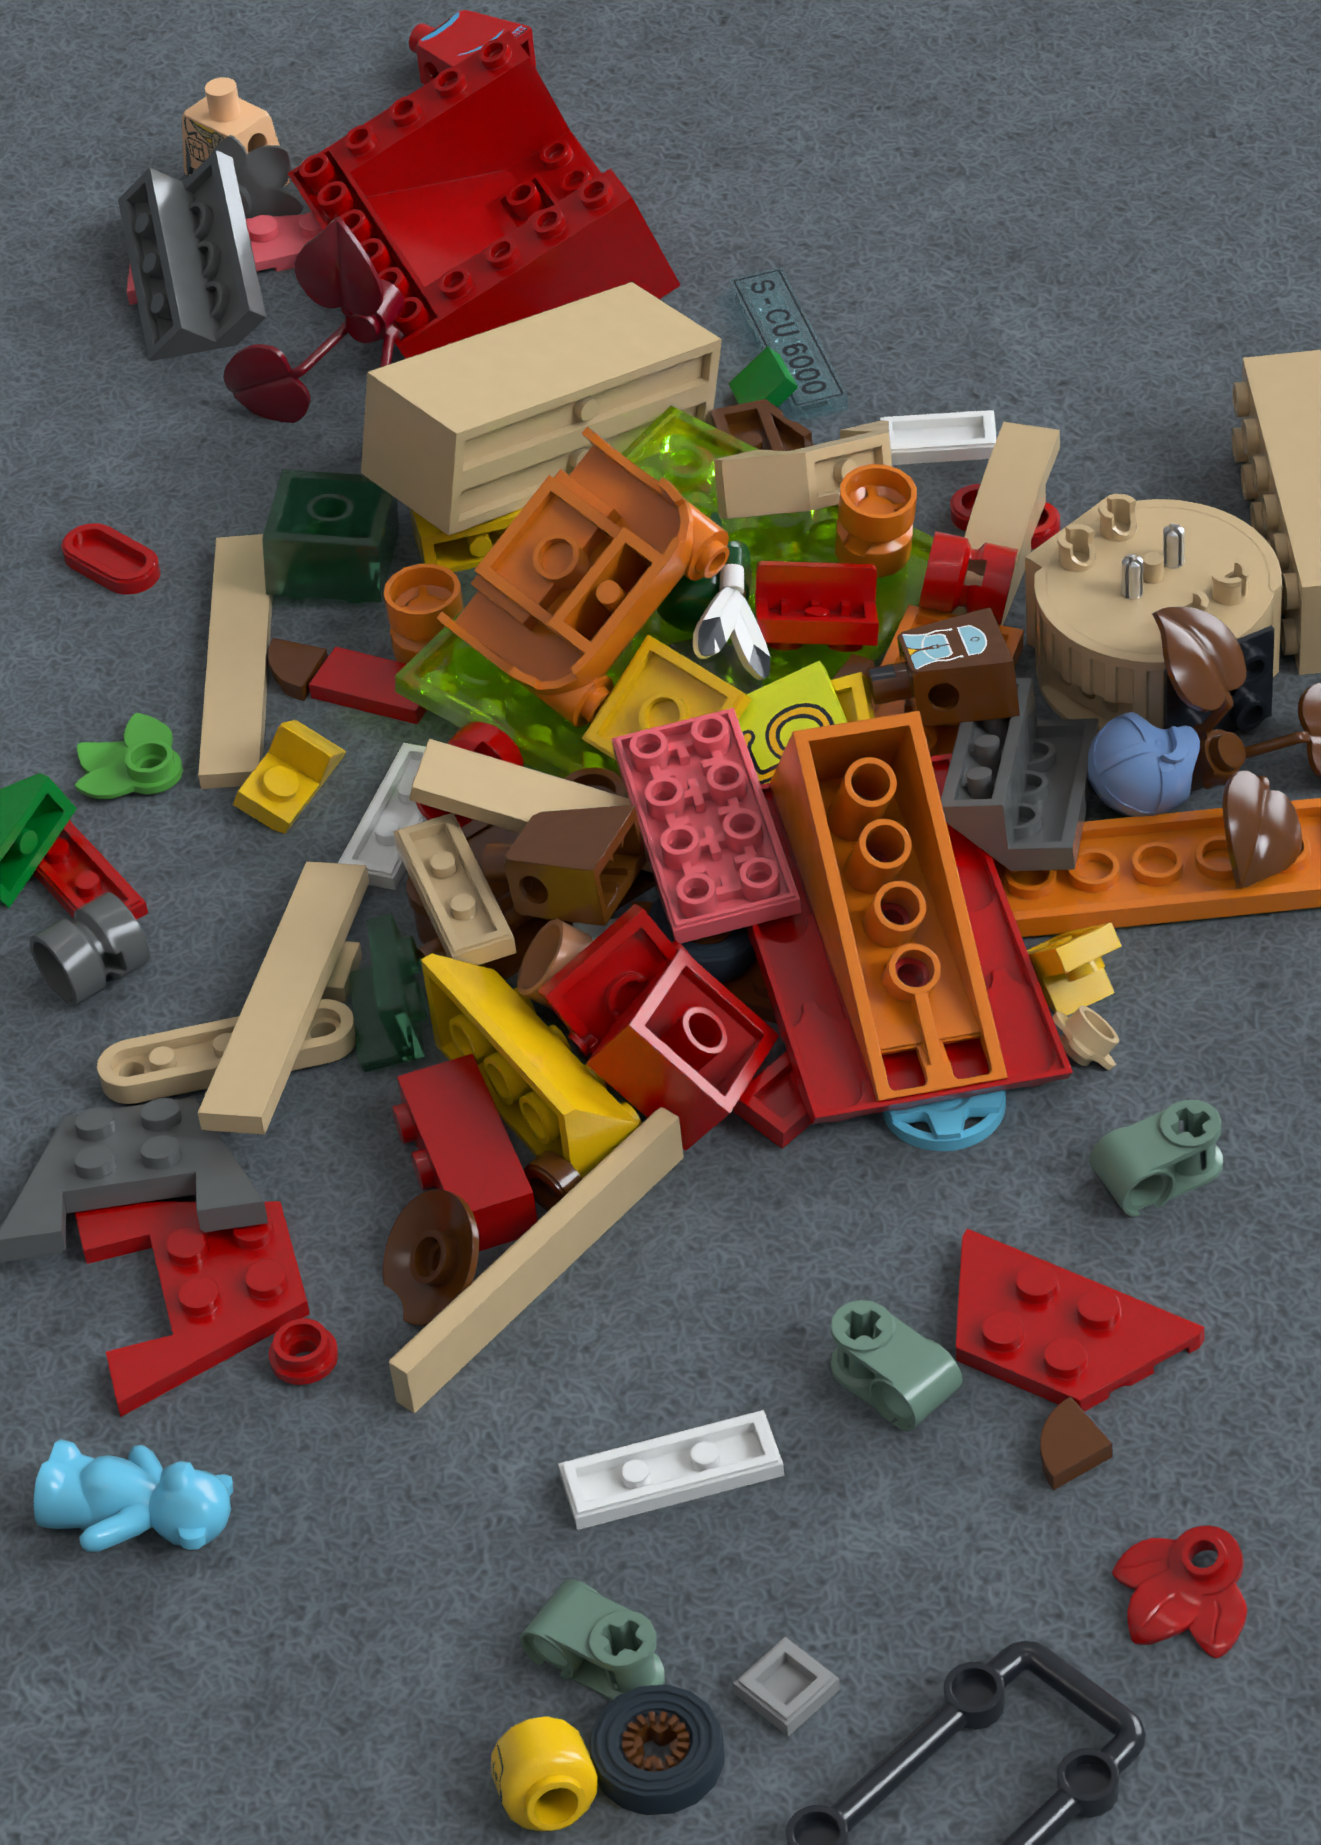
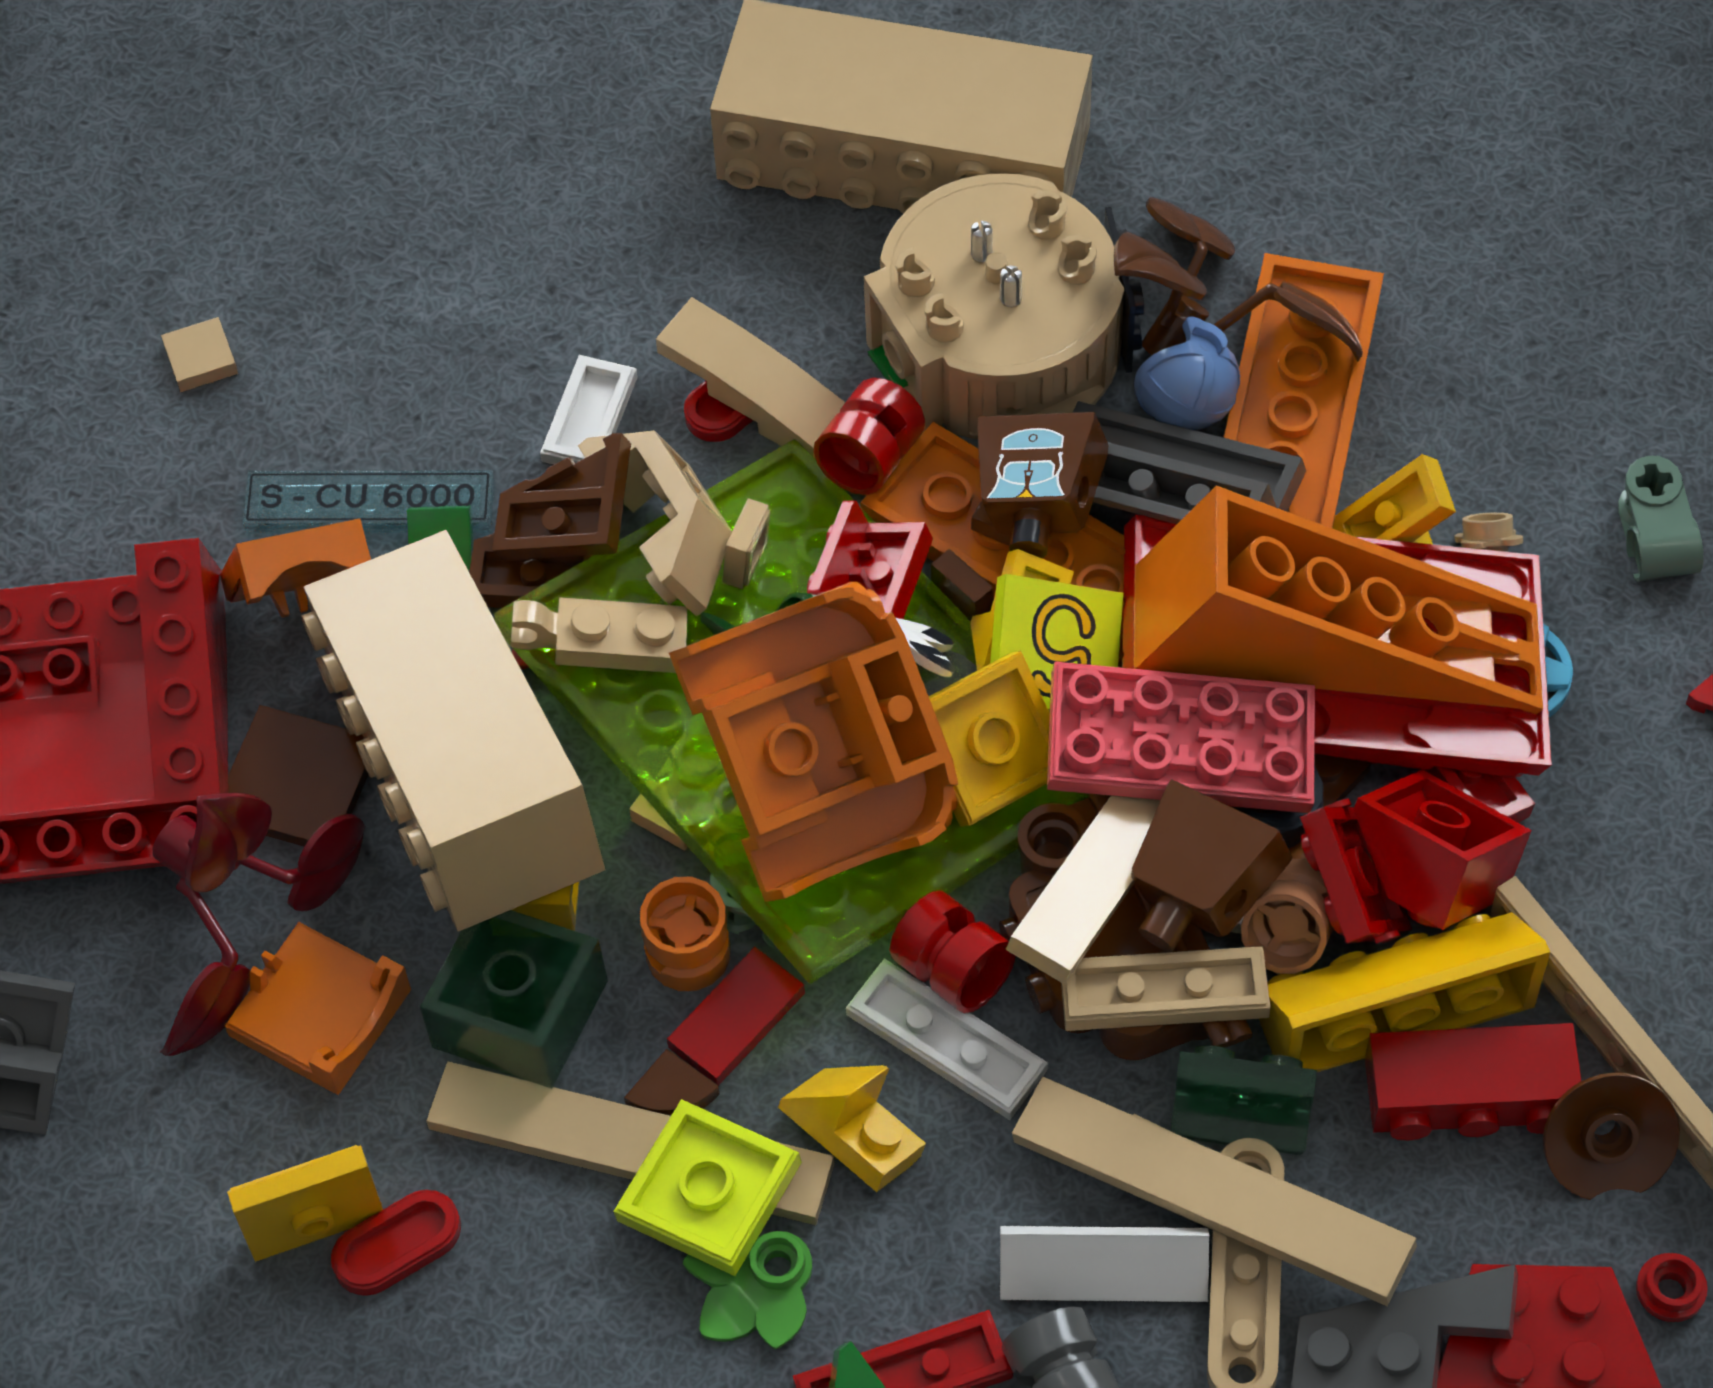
camera: 75 degrees left, 15 degrees up
reddish brown tile [524,1150,582,1211] -> none
orange wheel [835,464,917,578] -> none
none -> tan tile [161,317,238,392]
none -> orange piece [220,518,371,618]
none -> orange piece [225,922,411,1095]
none -> yellow plate [227,1145,383,1262]
none -> reddish brown wing [492,433,631,560]
none -> tan plate [511,597,688,673]
none -> neon yellow tile [613,1099,802,1276]
none -> tan tile [722,498,770,590]
none -> white tile [1000,1226,1209,1302]

